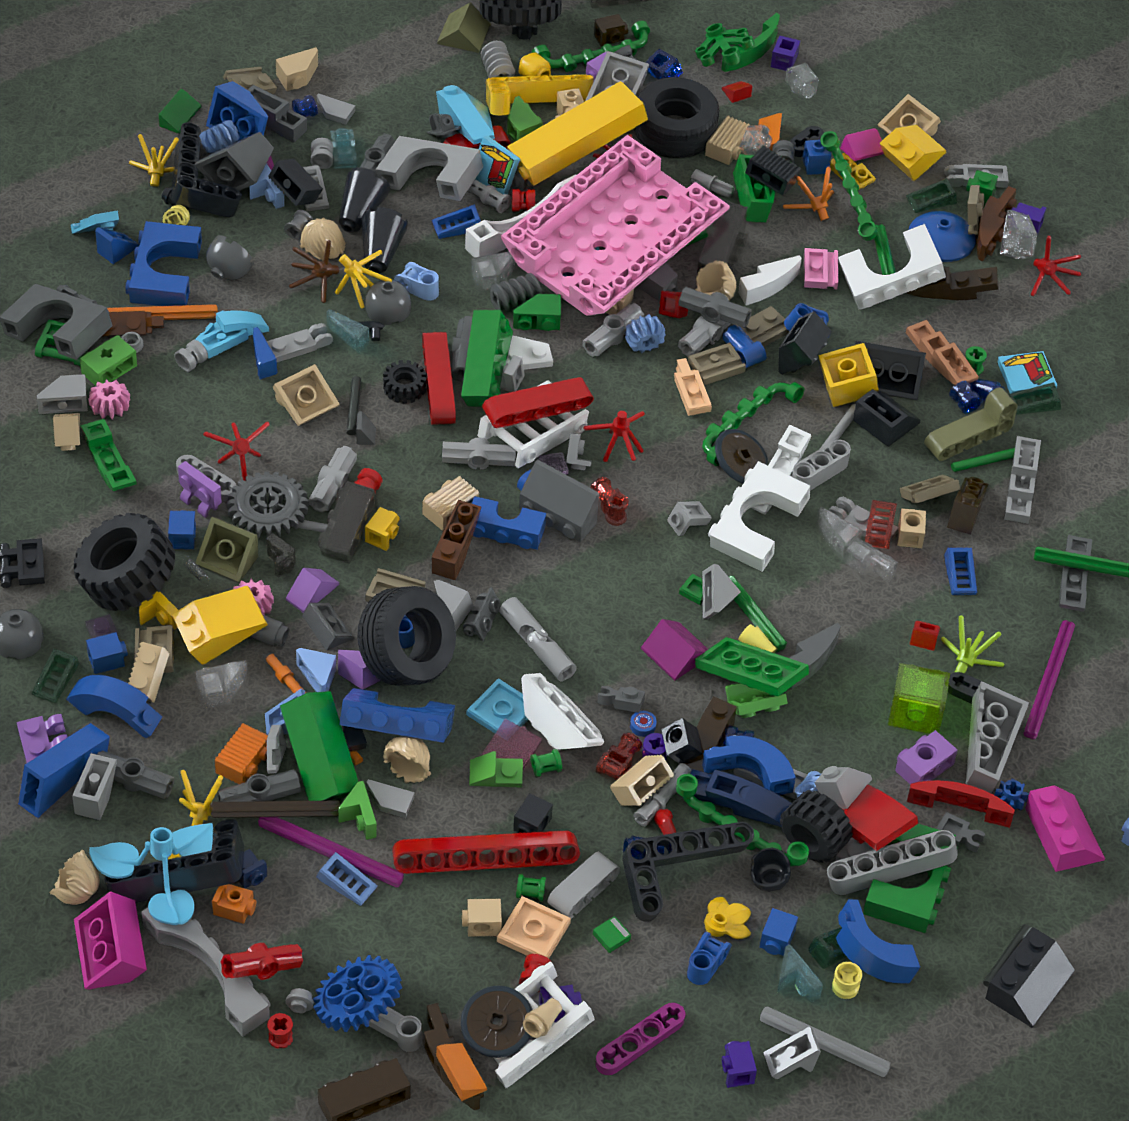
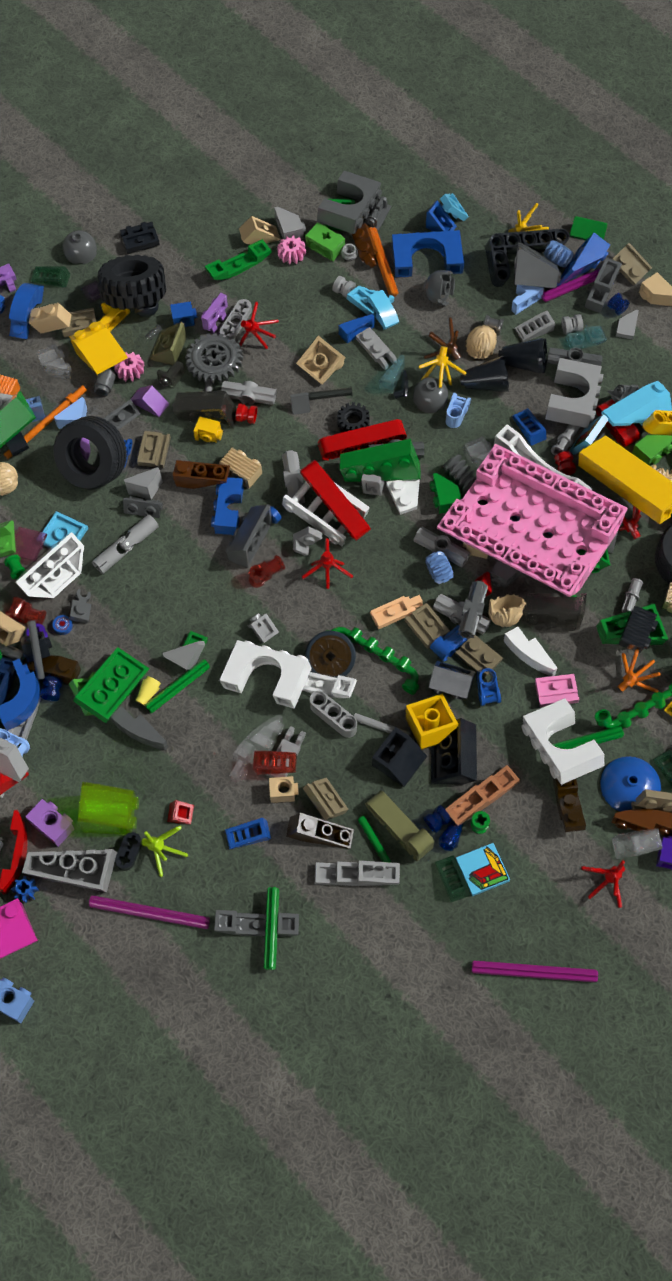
camera: 85 degrees right, 15 degrees up
blue brick [86,632,128,674] -> none
light yellow wheel [163,205,190,225] -> none
black brick [268,158,323,206] -> none
blue arch [339,688,455,742] -> none
clear purple plate [539,452,568,476] -> none
magenta slope [641,619,709,681] -> none
none -> dark grey bar [27,620,45,679]

